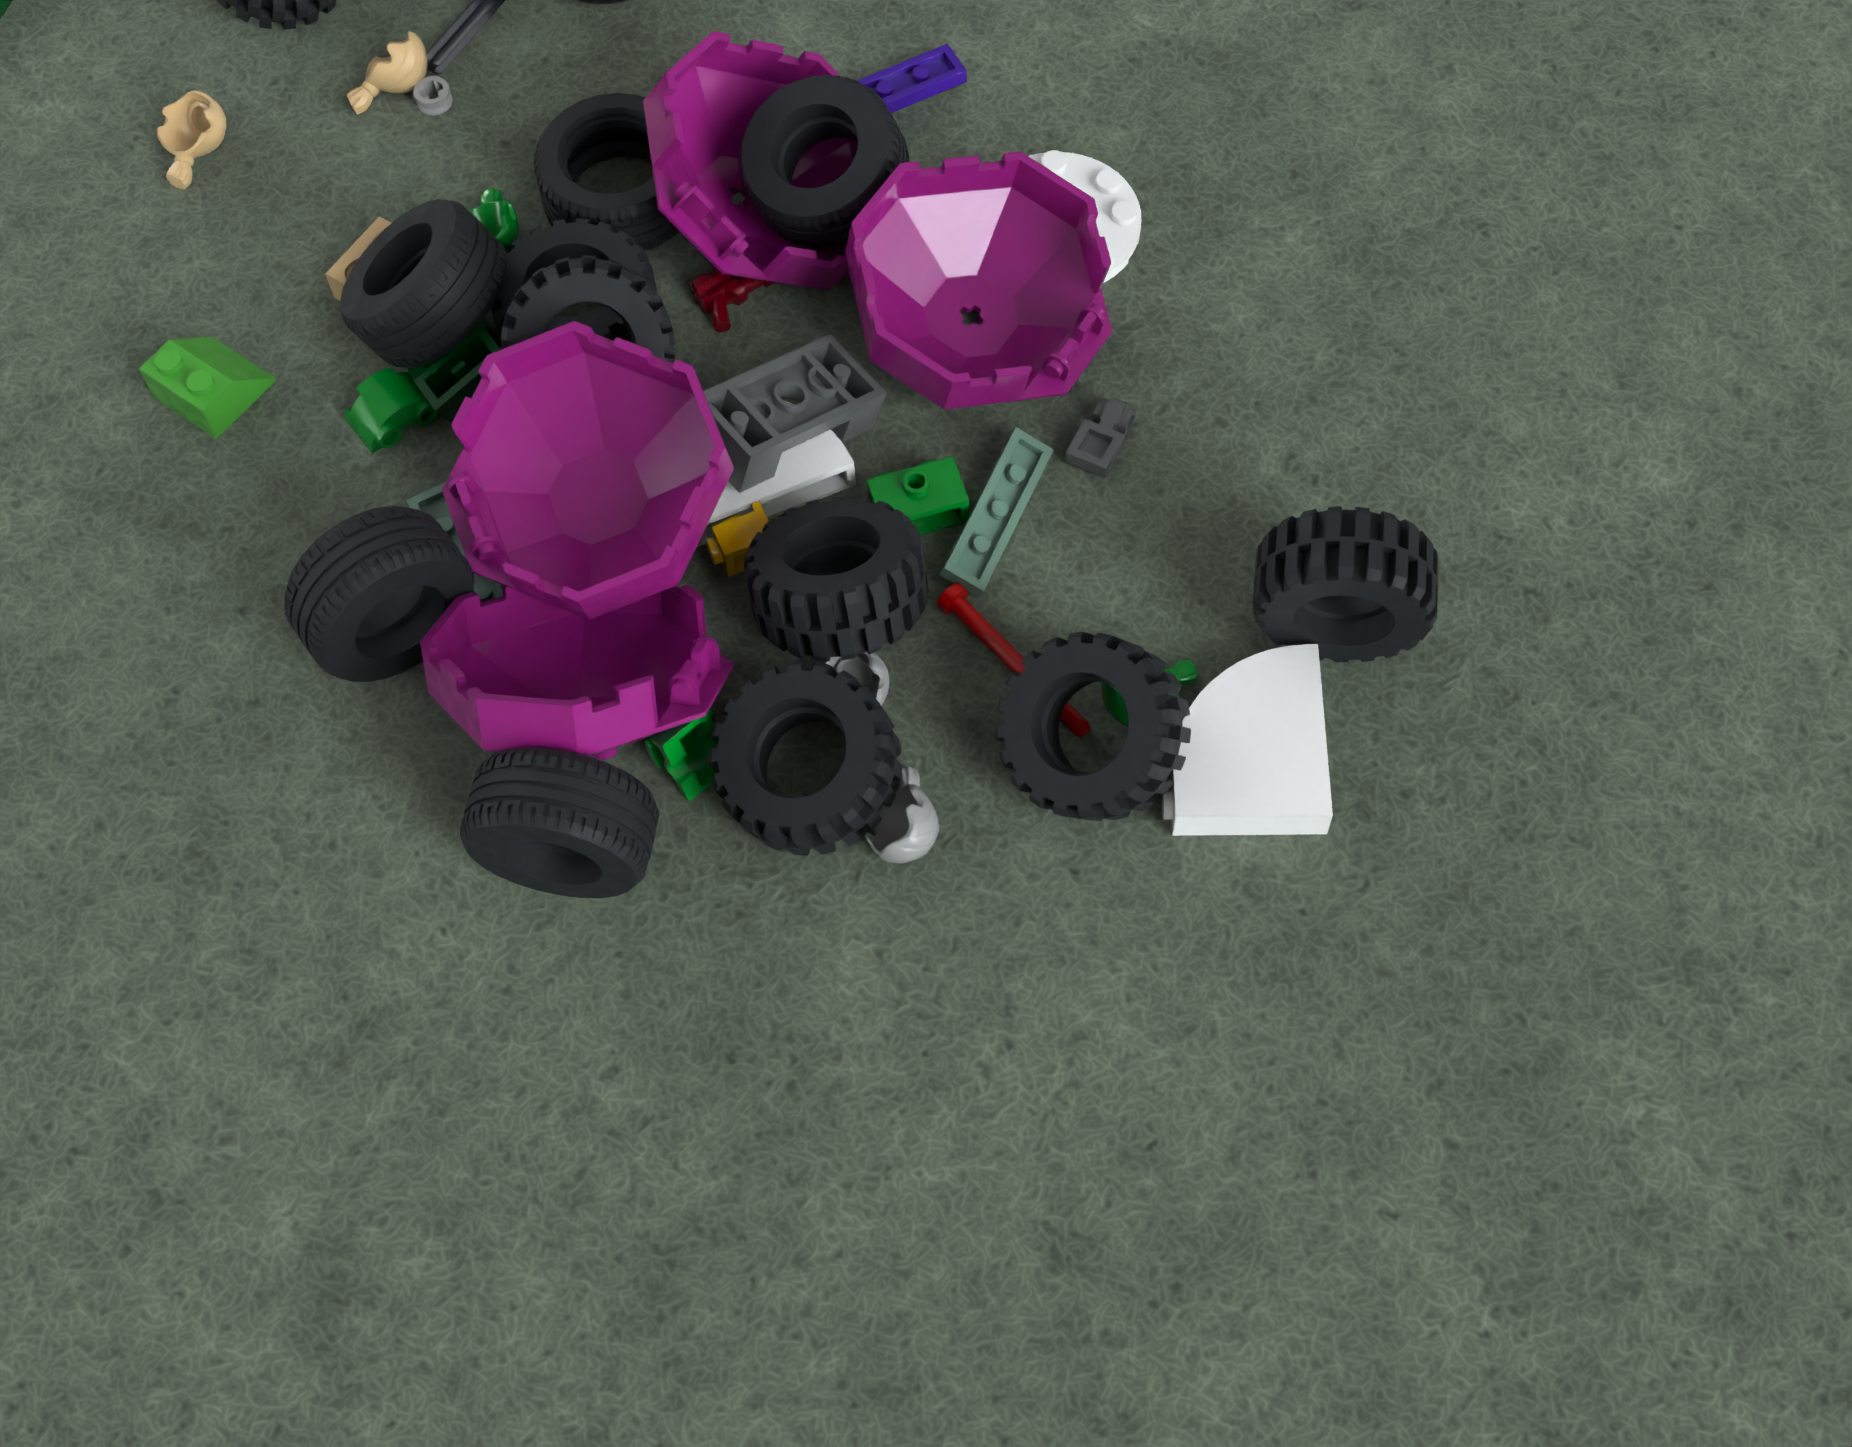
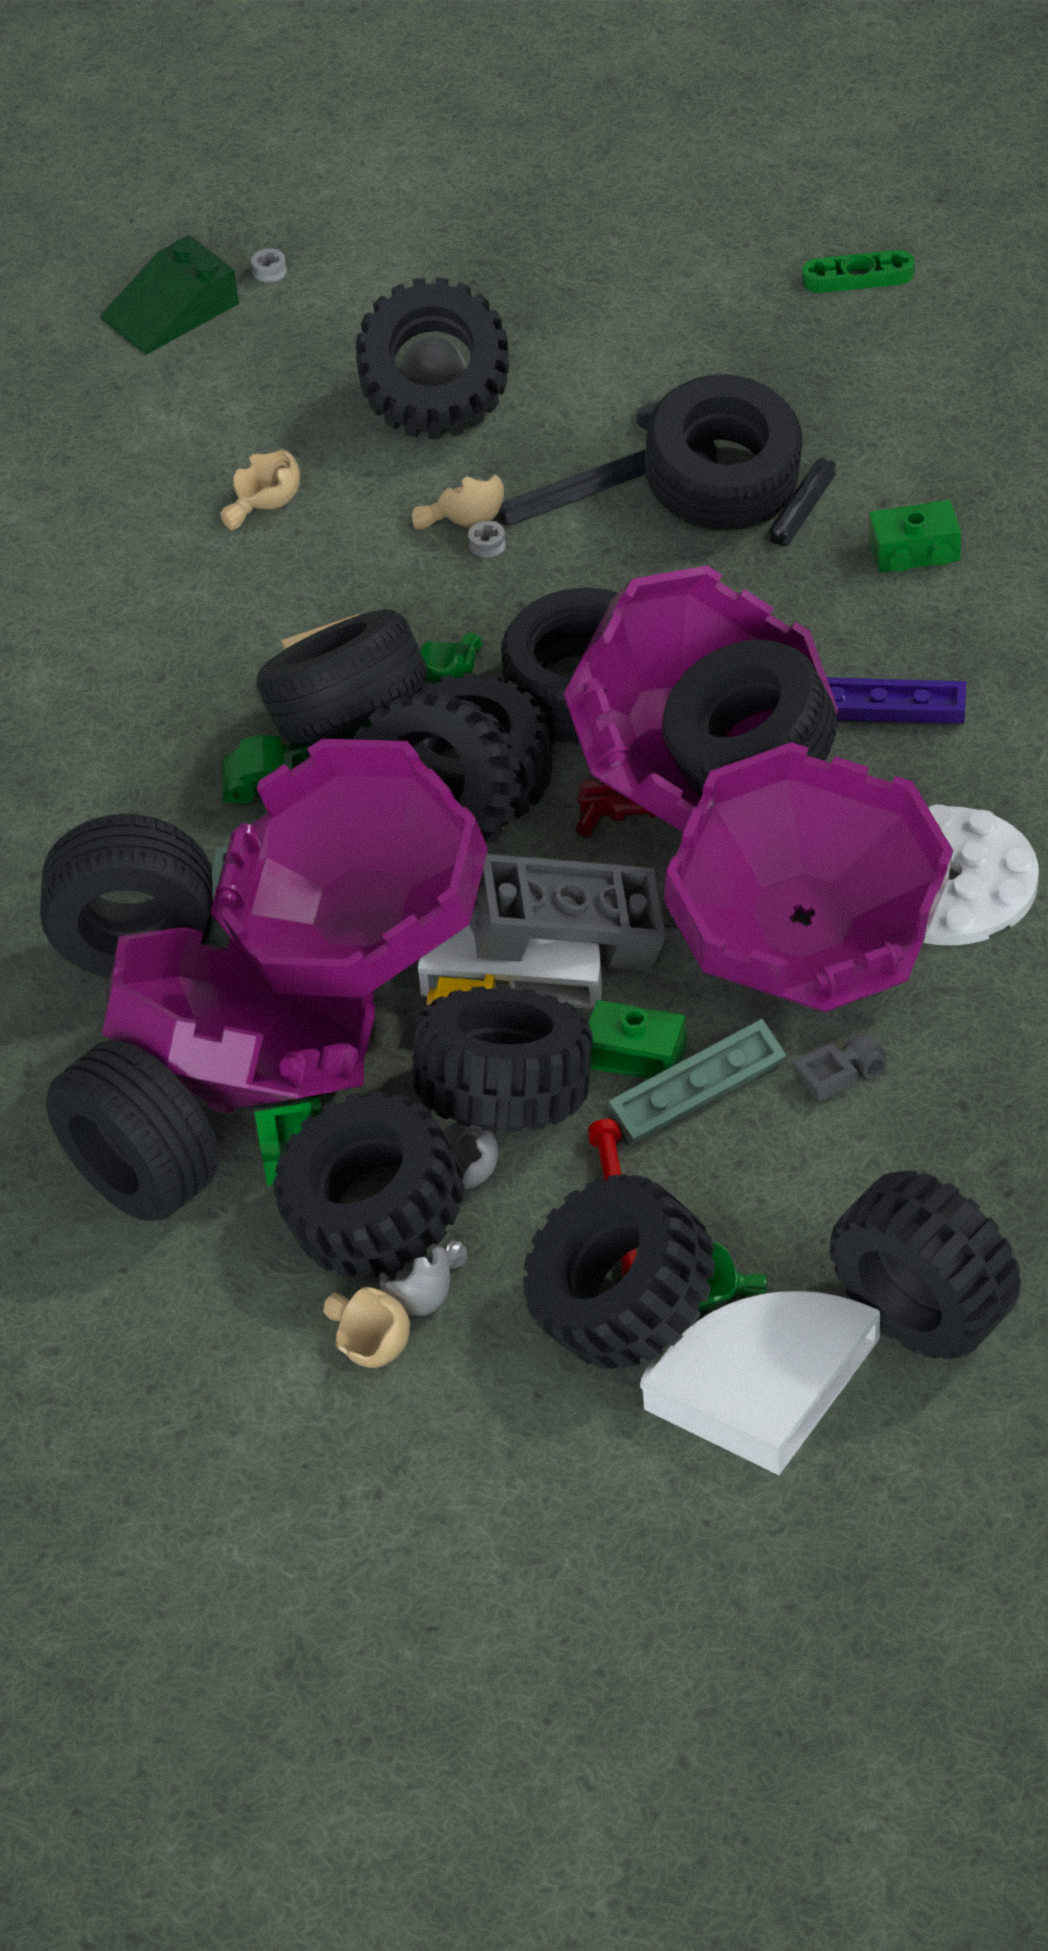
camera: 35 degrees right, 15 degrees down
bright green slope [139,337,276,439] -> none
none -> tan hair [323,1287,410,1368]

